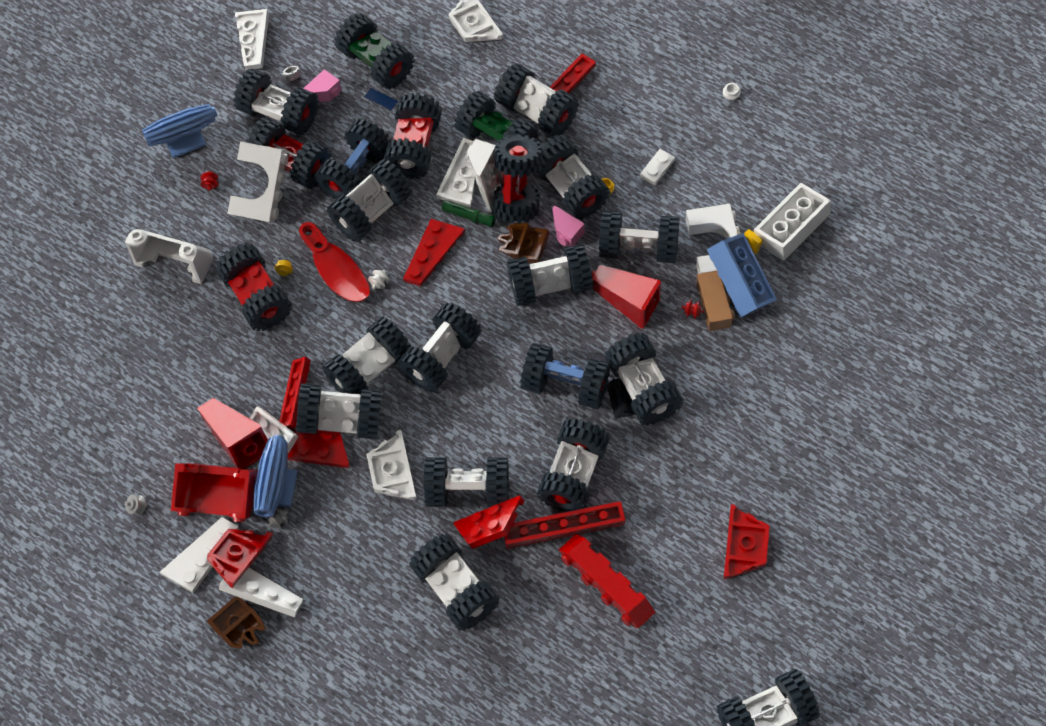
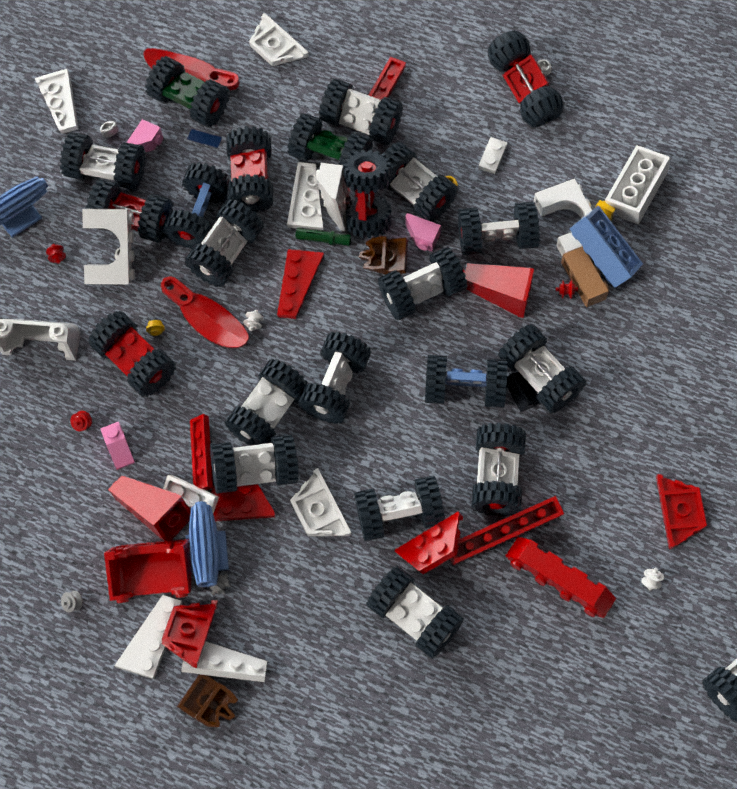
camera: 15 degrees left, 5 degrees up
none -> red wheel [70,410,92,432]
none -> bright pink slope [100,422,135,470]
none -> red plant [144,48,240,91]
none -> black plate [488,30,564,128]
none -> white wheel [642,568,664,590]

